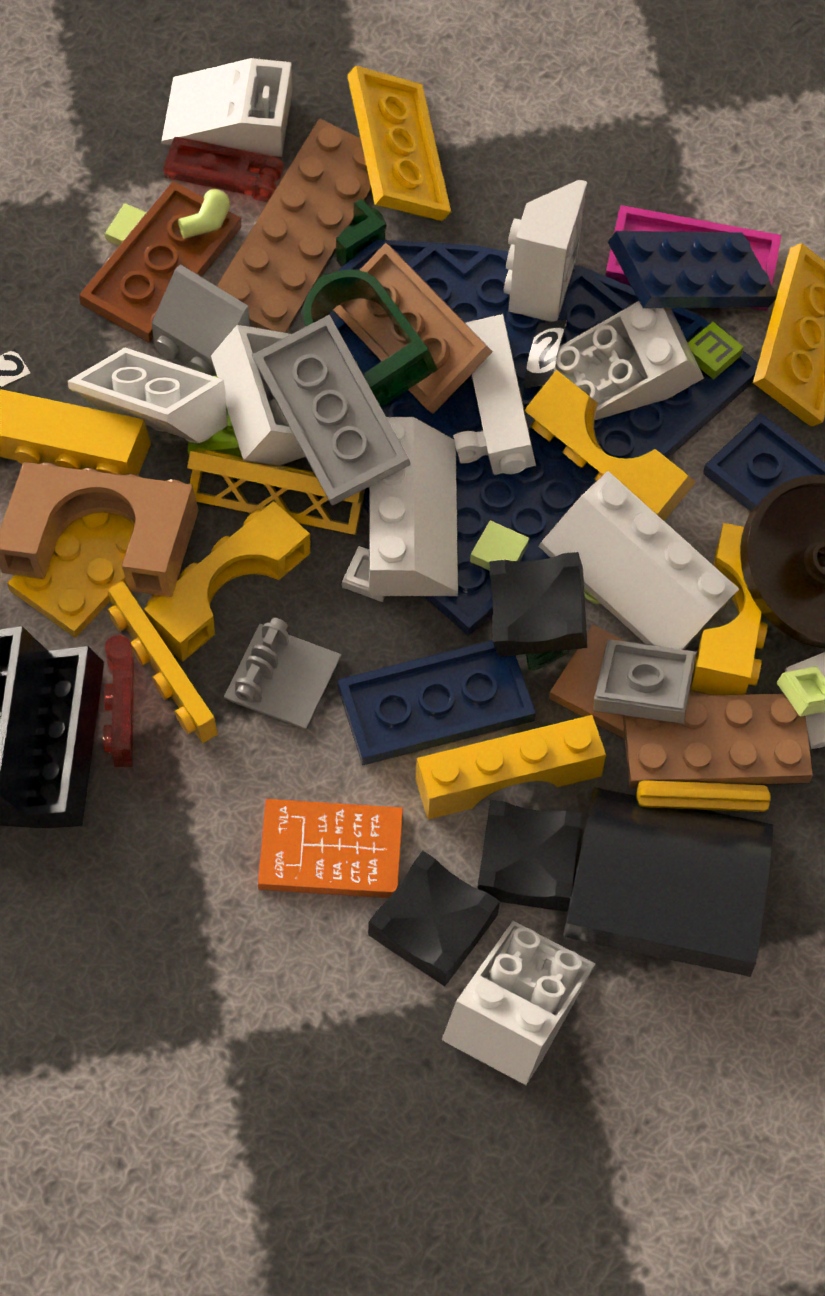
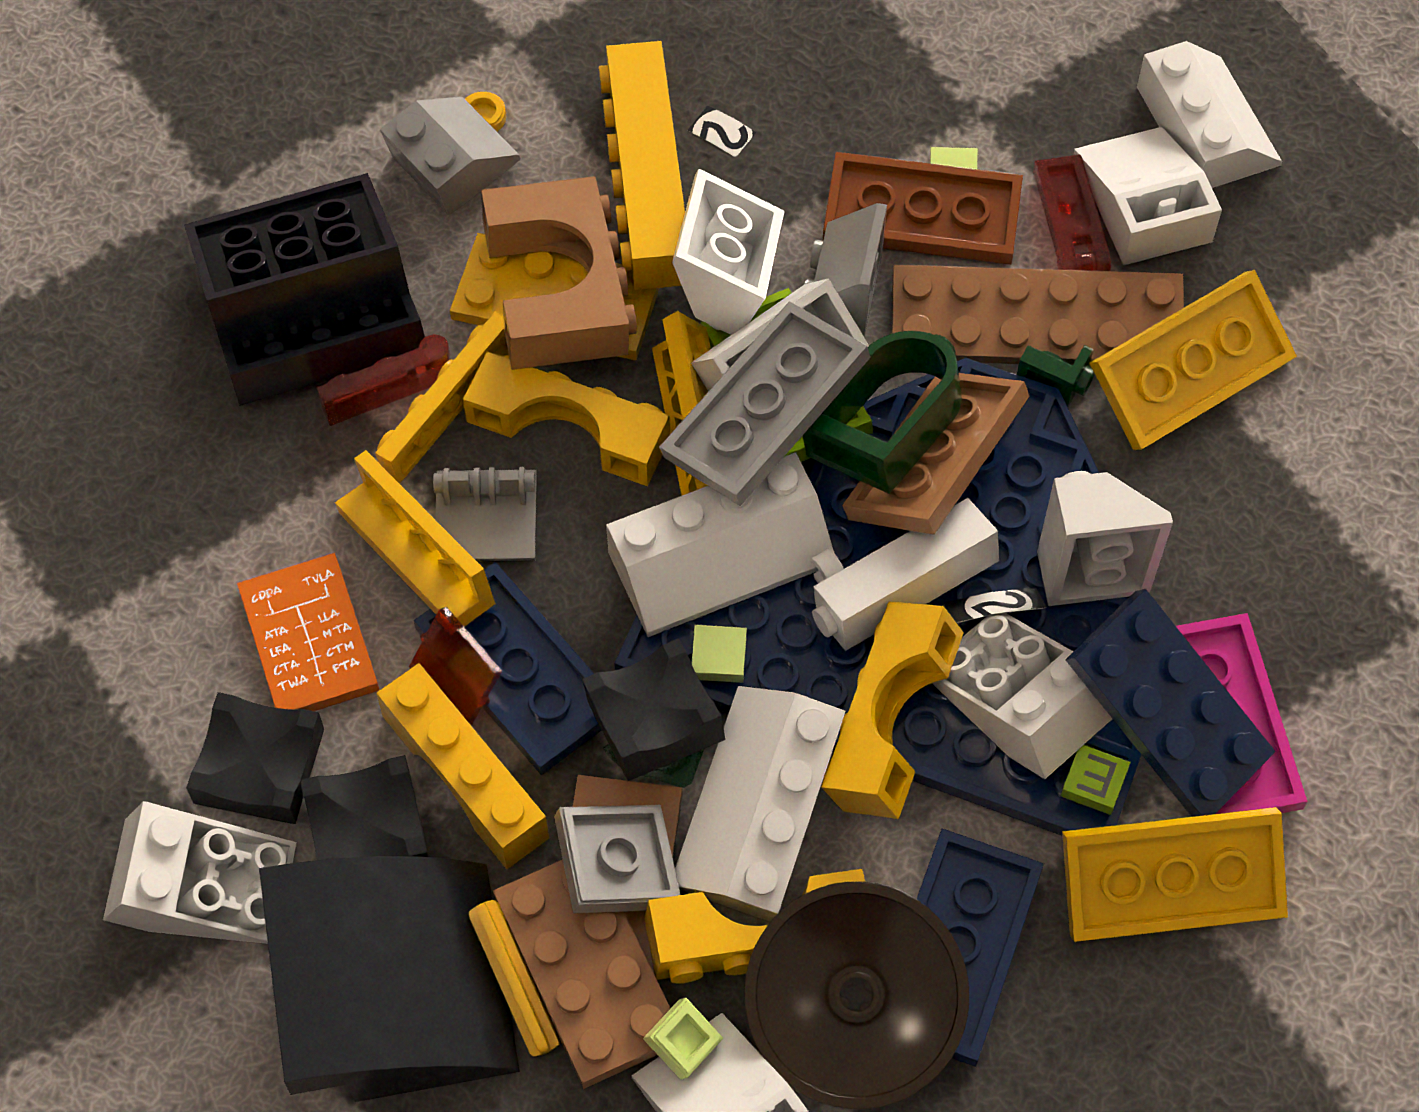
camera: 70 degrees right, 0 degrees up
yellowish green arm [178,189,230,239] -> none
none -> yellow fence [335,450,496,634]
none -> clear red piece [409,607,502,726]
none -> white slope [1137,41,1282,188]

